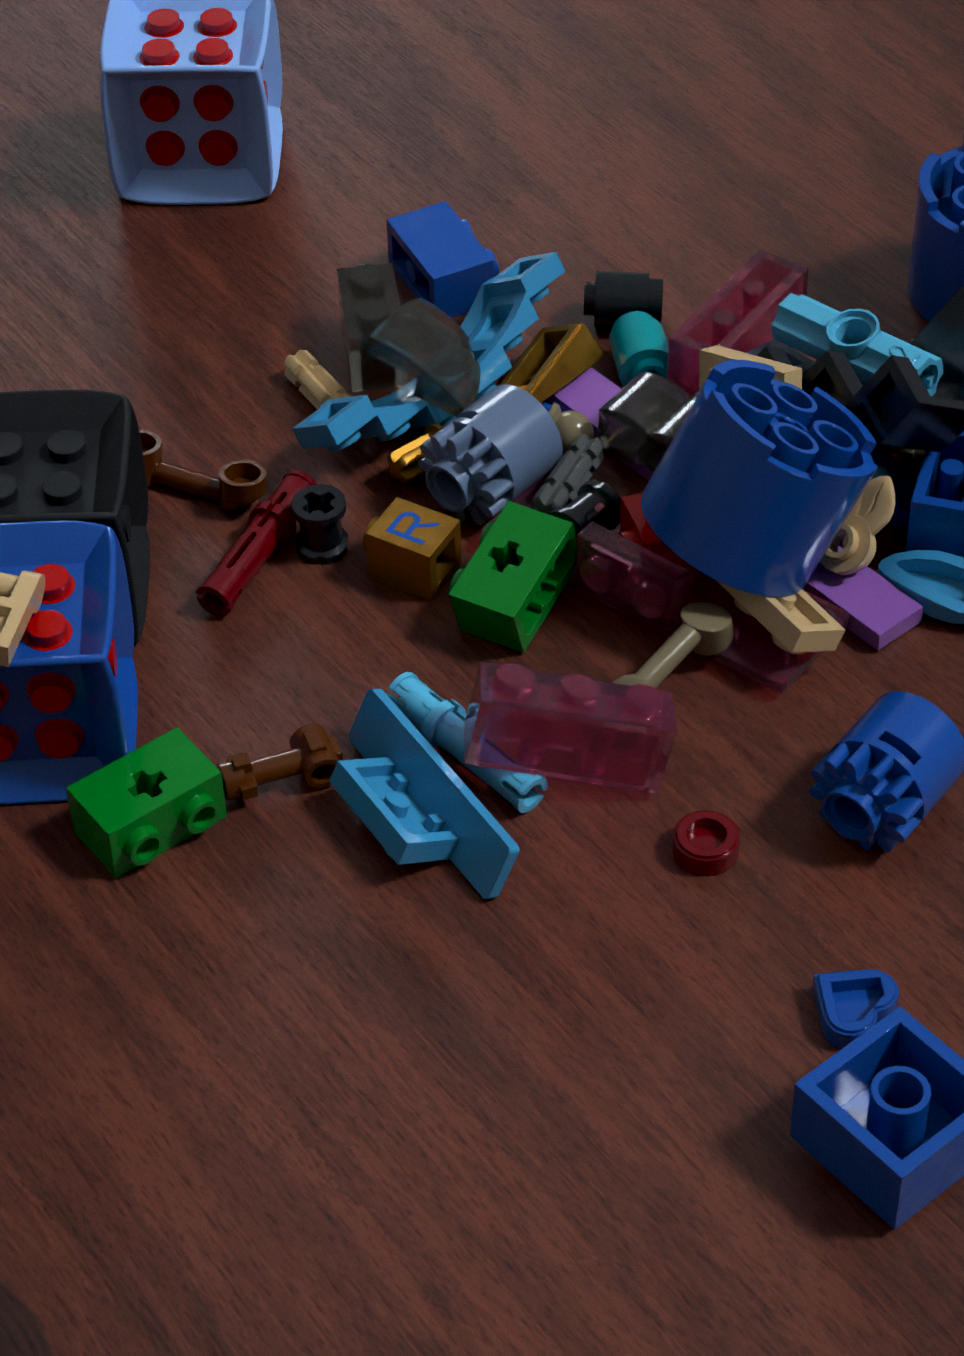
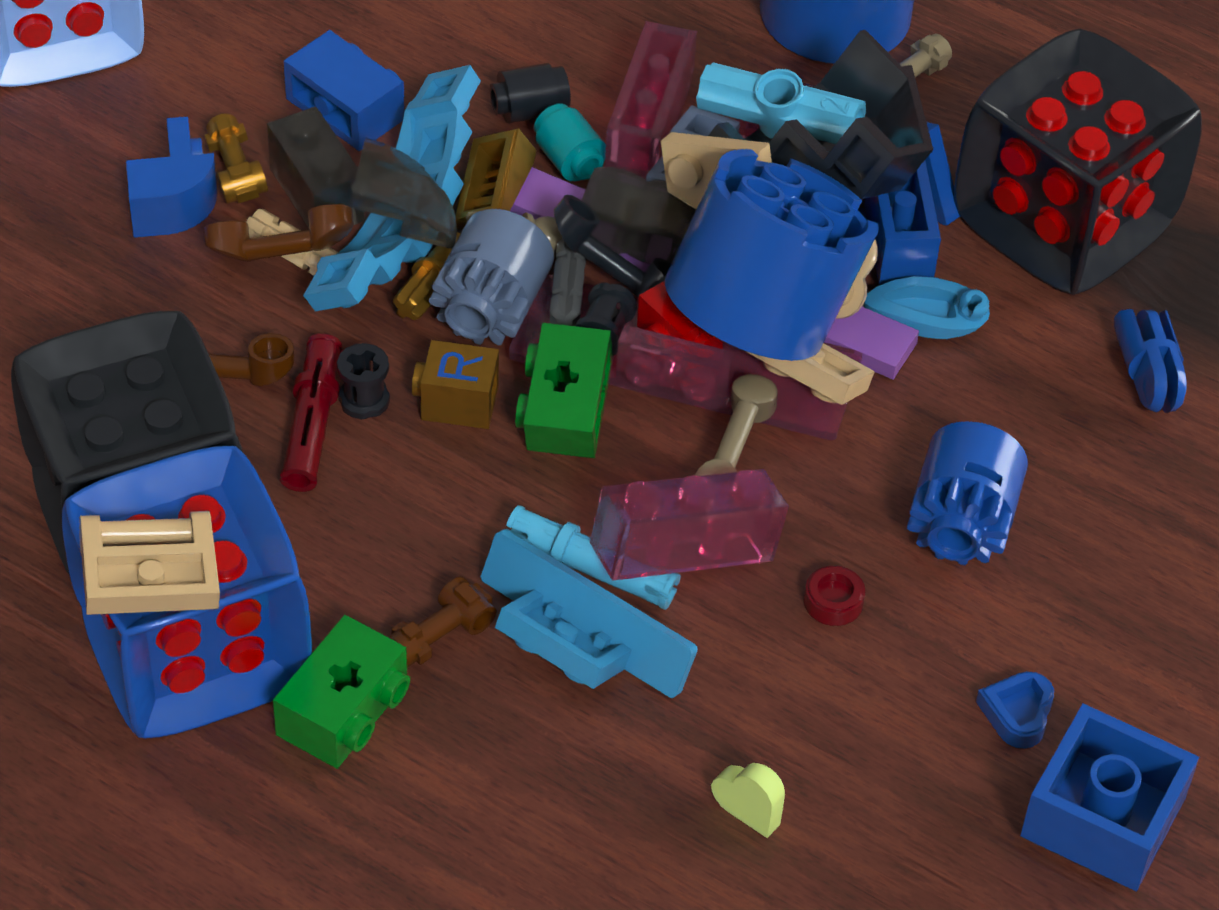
camera: 25 degrees left, 5 degrees up
none -> blue brick [126,117,217,238]
none -> reddish brown bar [204,204,354,262]
none -> pearl gold bar [205,114,269,204]
none -> black bar [554,195,671,297]
none -> yellowish green tile [711,763,785,838]

